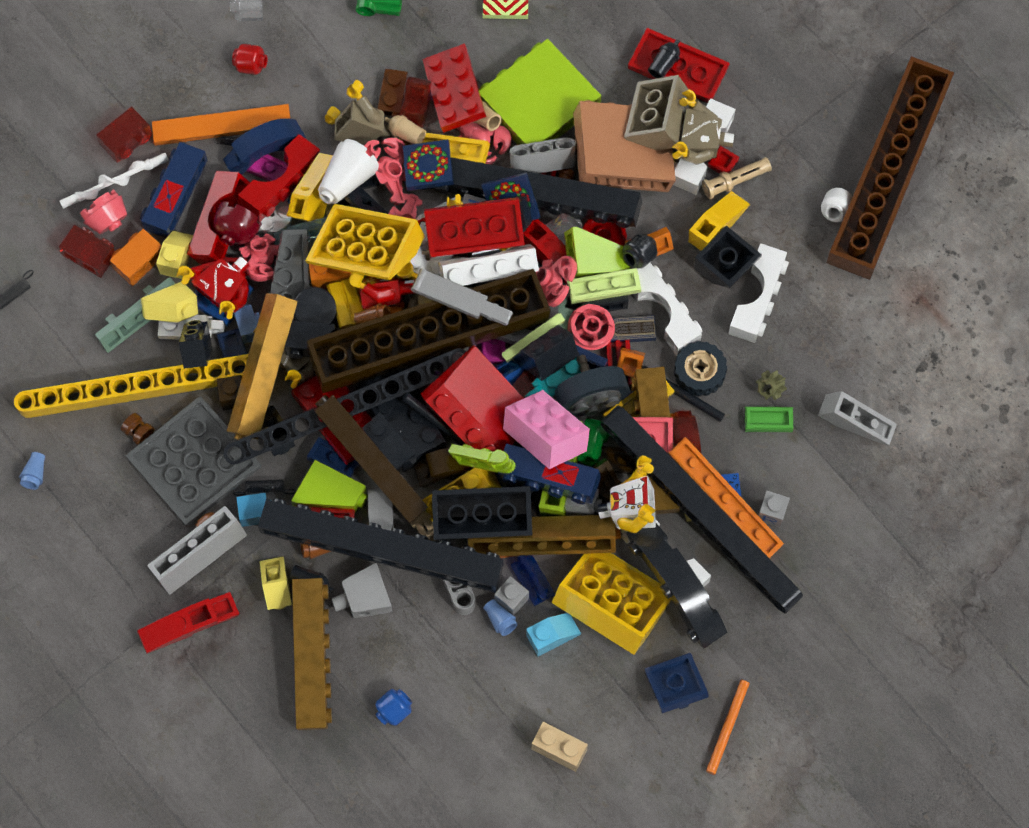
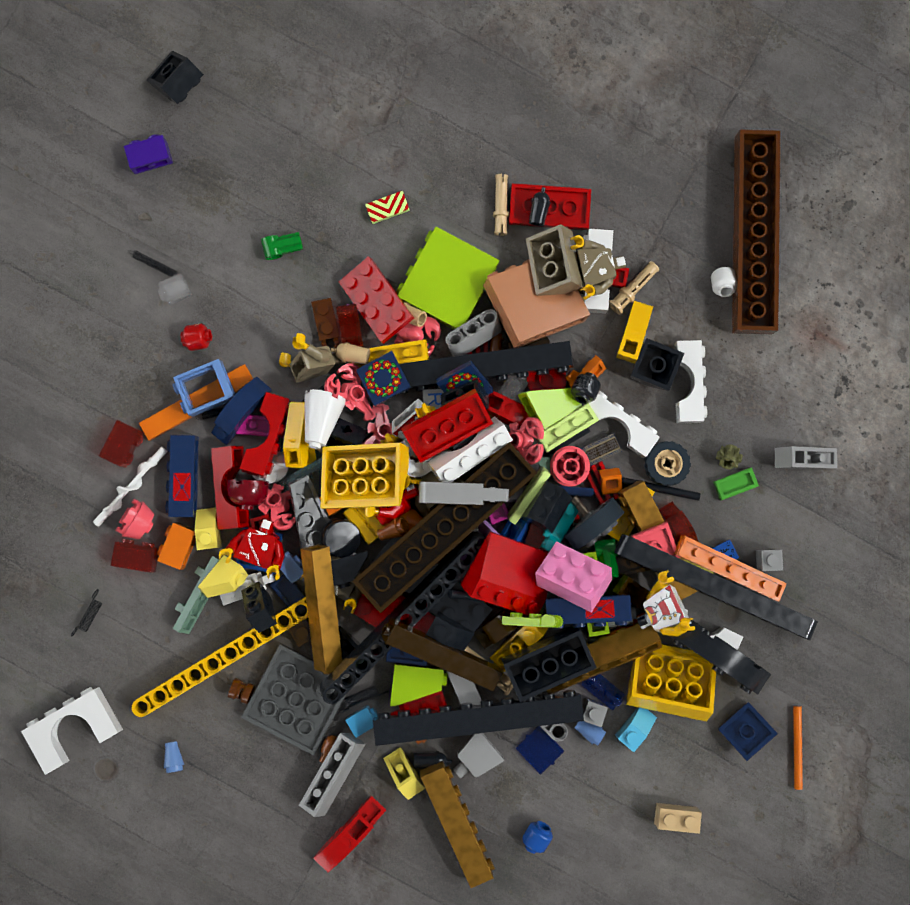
camera: 25 degrees left, 15 degrees up
none -> medium blue window [173,359,235,417]
none -> tan pin [493,174,509,236]
none -> clear blue piece [516,726,564,775]

